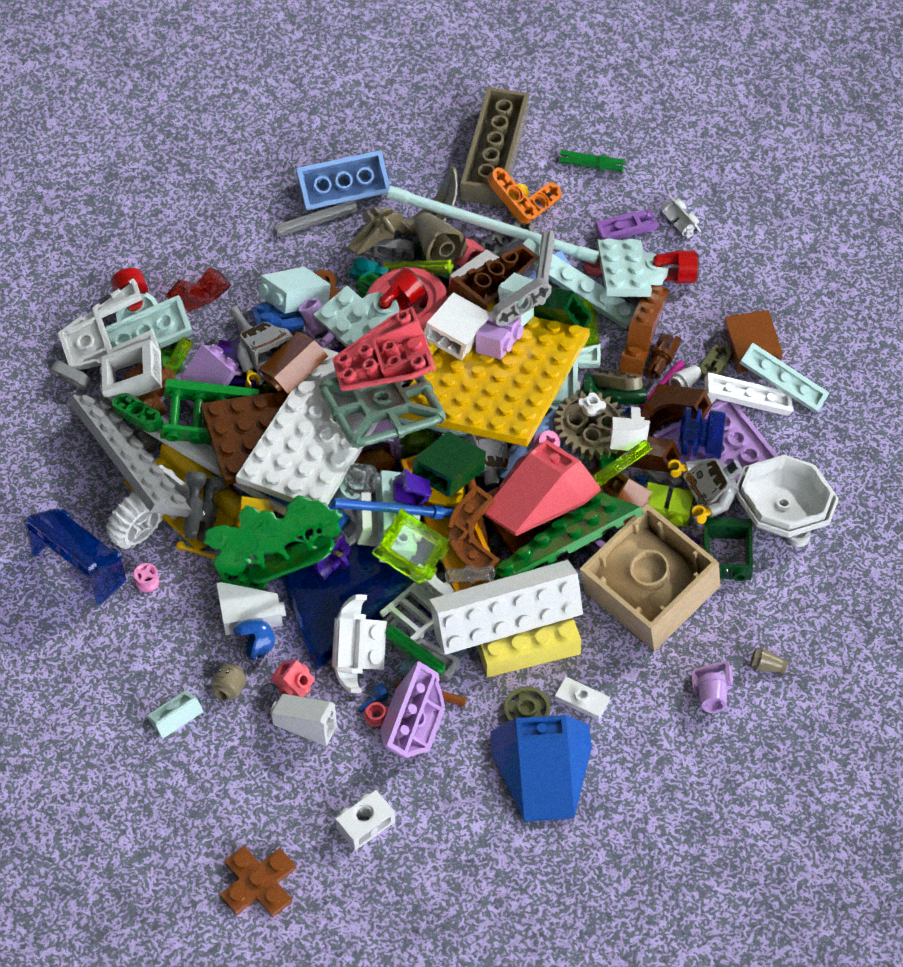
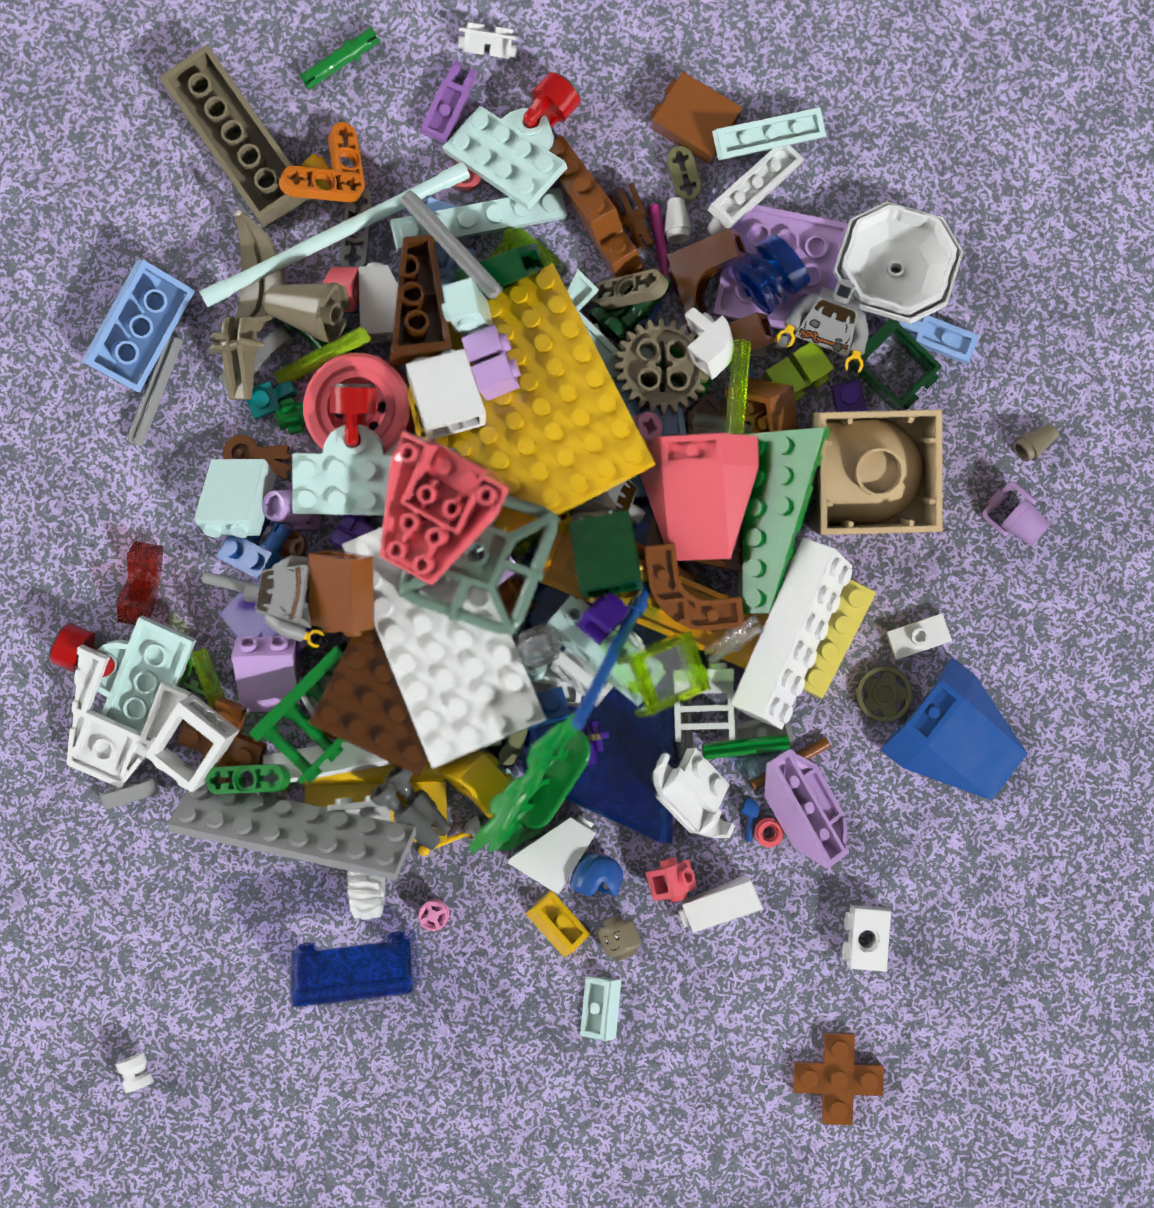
camera: 45 degrees left, 30 degrees up
light grey beam [490,278,552,326] -> none
white plate [578,393,606,416] -> none
none -> yellow slope [525,890,590,957]
none -> light blue hinge [897,315,979,364]

